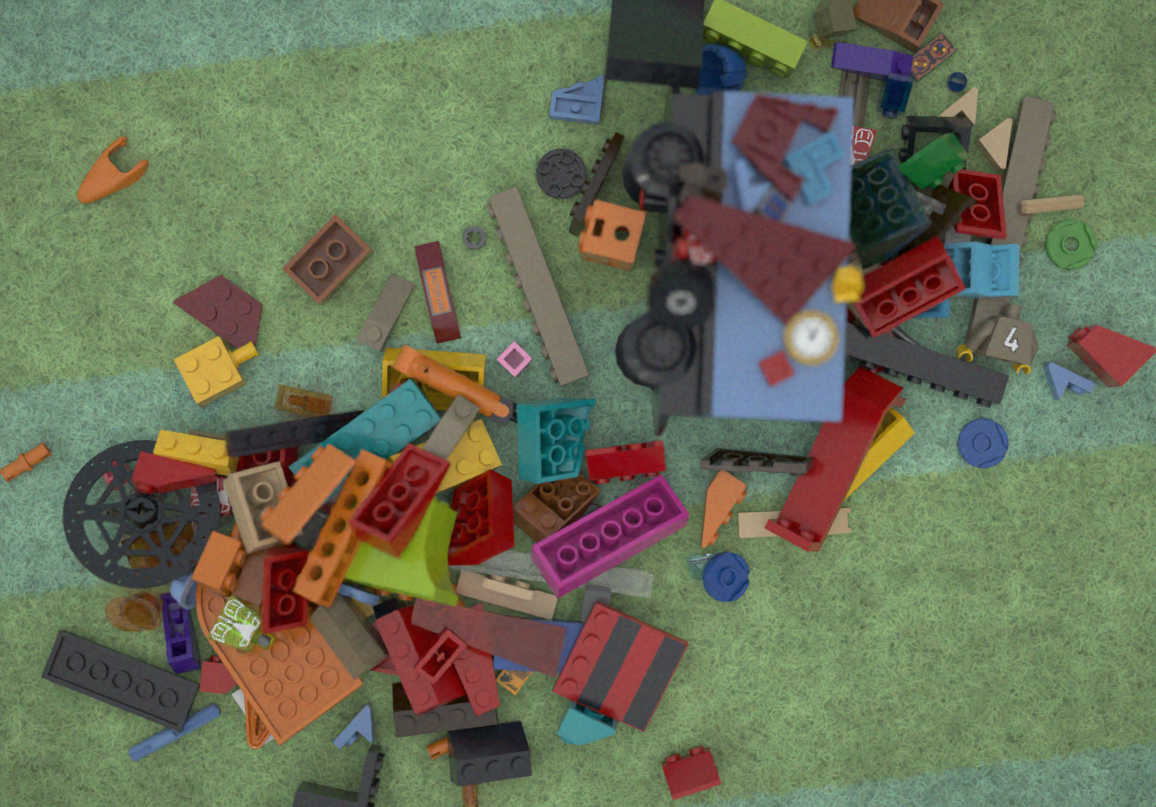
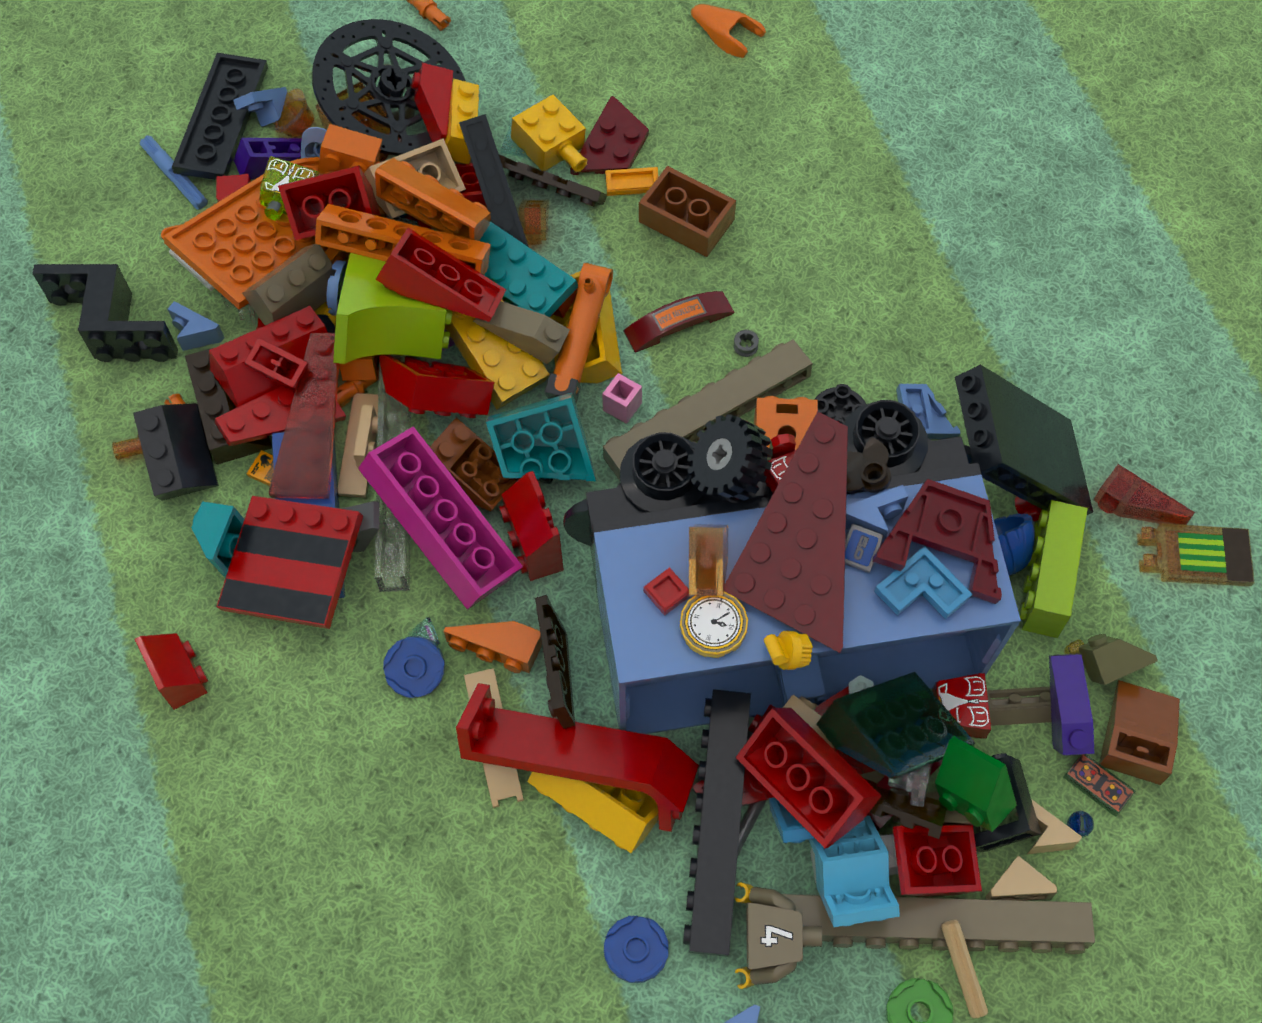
camera: 80 degrees right, 25 degrees down
dark tan slope [357,274,415,352] -> none
slope [876,73,914,119] -> none
none -> medium blue slope [233,87,287,127]
none -> dark brown wing [499,154,607,207]
none -> light orange tile [605,167,658,196]
none -> clear orange slope [689,524,728,596]

